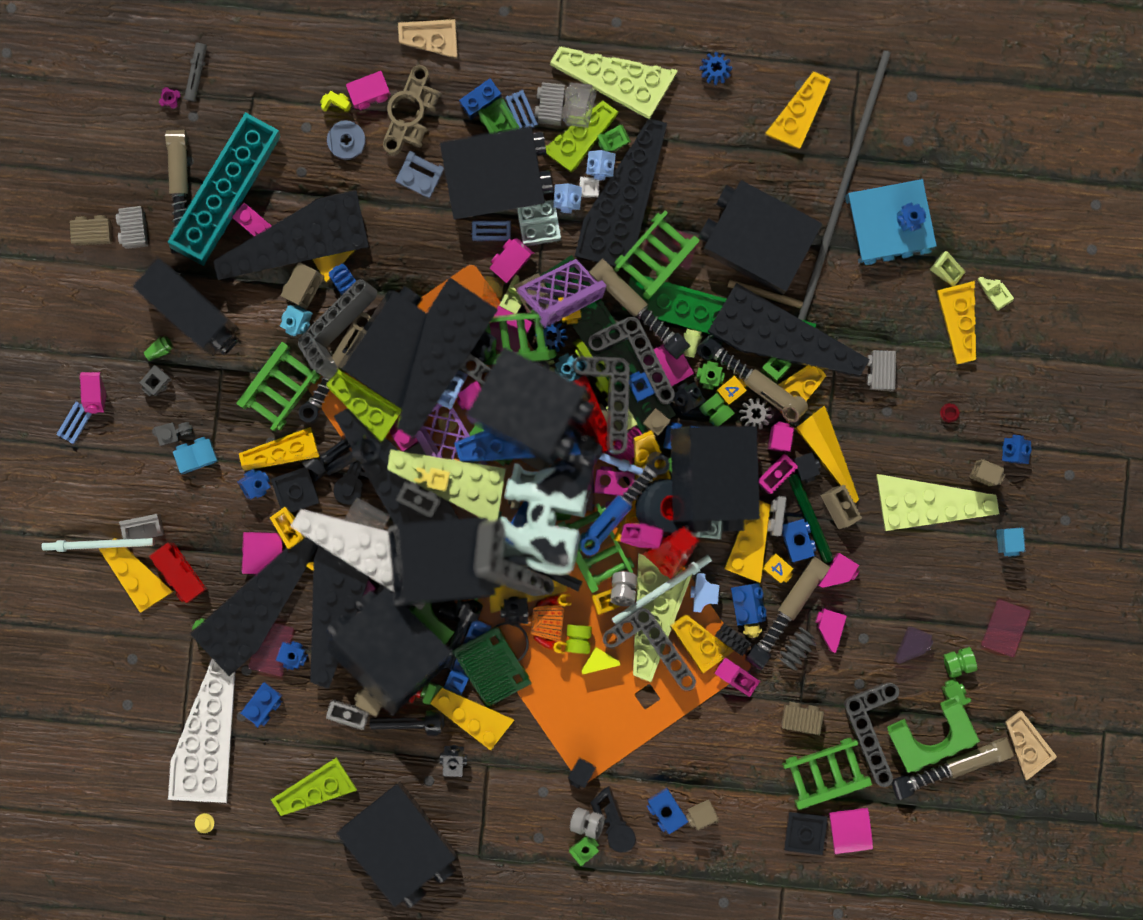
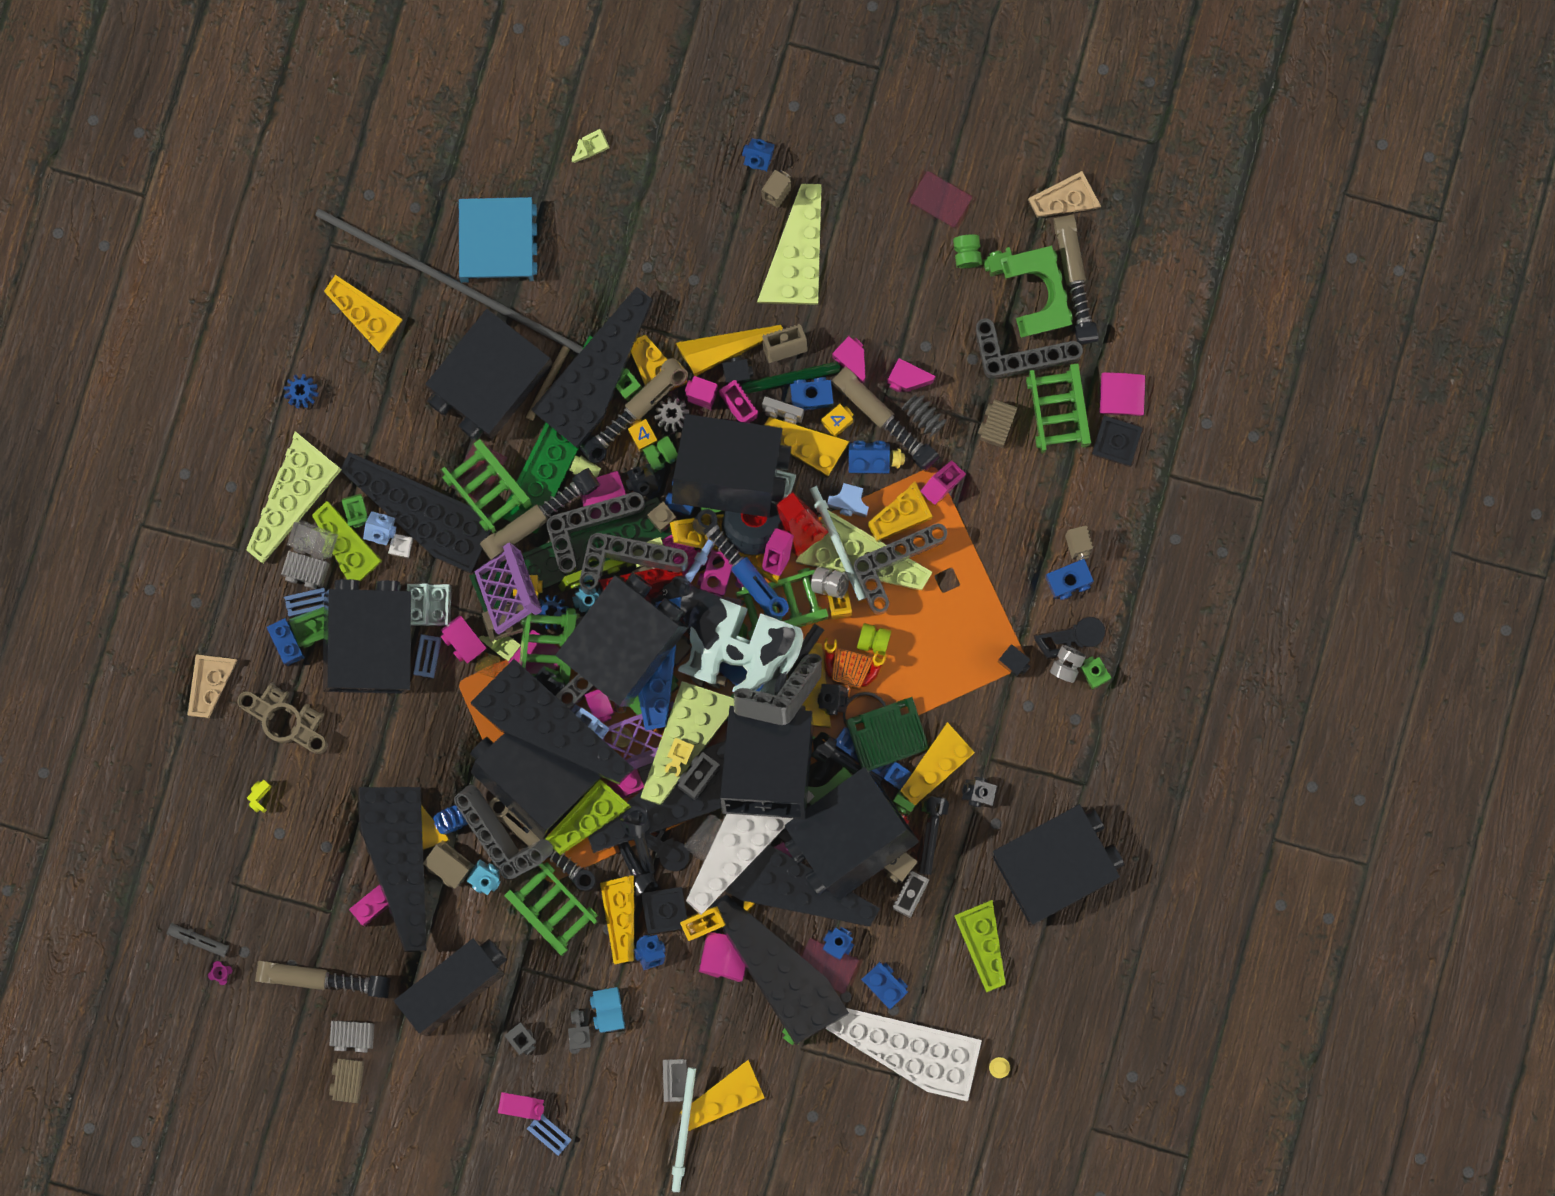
camera: 70 degrees left, 5 degrees down
bright green cone [144,336,174,361] -> none
red wedge [149,543,208,603] -> none
teal brick [168,112,280,266] -> none
sand blue plate [327,121,366,160] -> none
dark pink brick [346,71,391,110] -> none
sand blue plate [395,151,444,199] -> none
light blue brick [553,184,582,213] -> none
neon yellow slope [582,647,620,674] -> none
blue brick [629,371,655,402] -> none
bright green brick [696,361,725,390] -> none
black tyre [715,623,751,656] -> none
light grey brick [867,350,896,391] -> none
clear purple slope [894,626,933,664] -> none
blue brick [897,203,926,232] -> none
yellowish green slope [930,251,965,286] -> none
yellow wing [937,281,976,365] -> none
dark red plate [940,403,959,423] -> none
dark azure brick [997,528,1025,556] -> none

